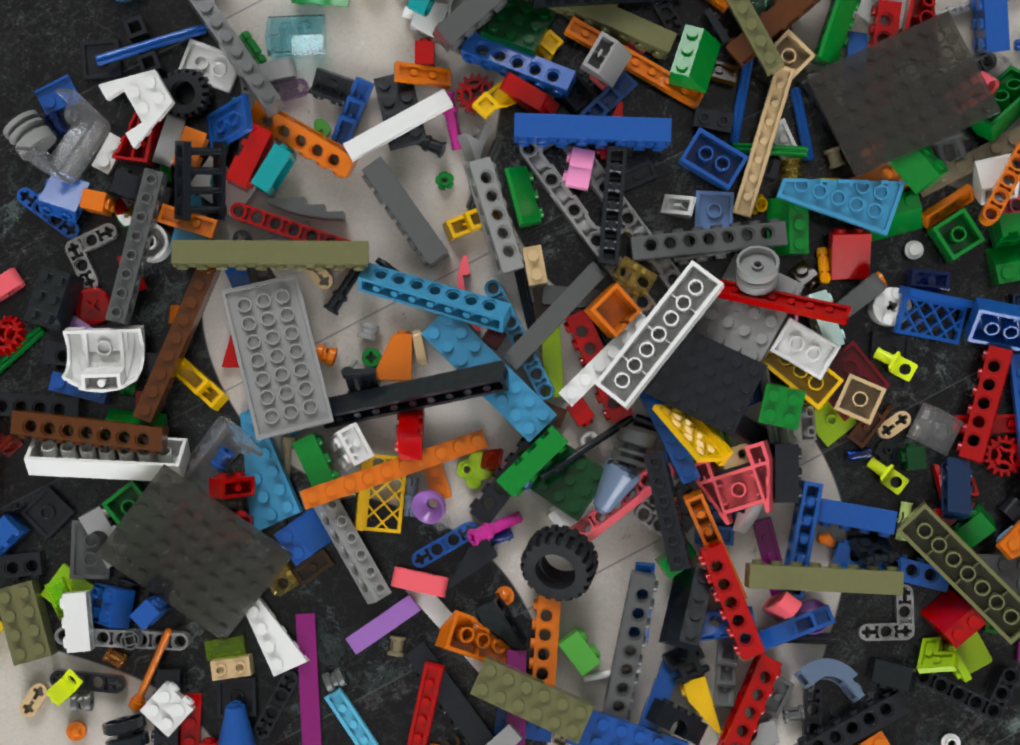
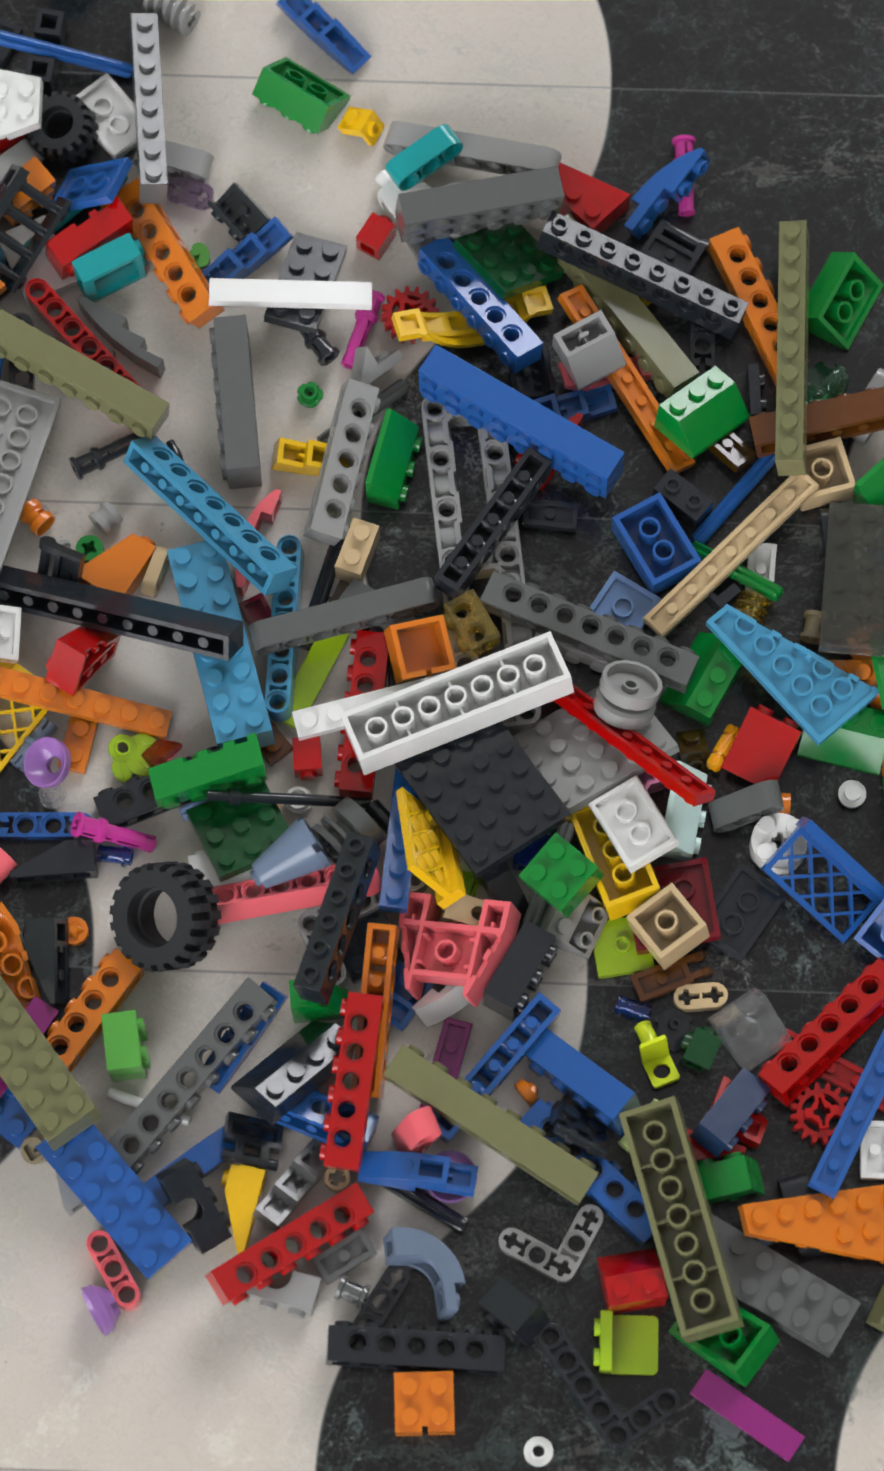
camera: 35 degrees right, 15 degrees down
green axle [239,31,267,64] -> none
clear light blue slope [265,14,326,57] -> none
tan beam [305,268,334,290] -> none
orange plate [394,61,451,89] -> none
red slope [499,72,560,114] -> none
bright pink brick [562,147,596,191] -> none
white slope [661,194,696,220] -> none
yellow plate [752,194,768,215] -> none
blue axle [790,87,815,162] -> none
neon yellow bracket [873,347,918,382] -> none
clear blue brick [905,268,951,293] -> none
lime plate [916,637,960,674] -> none

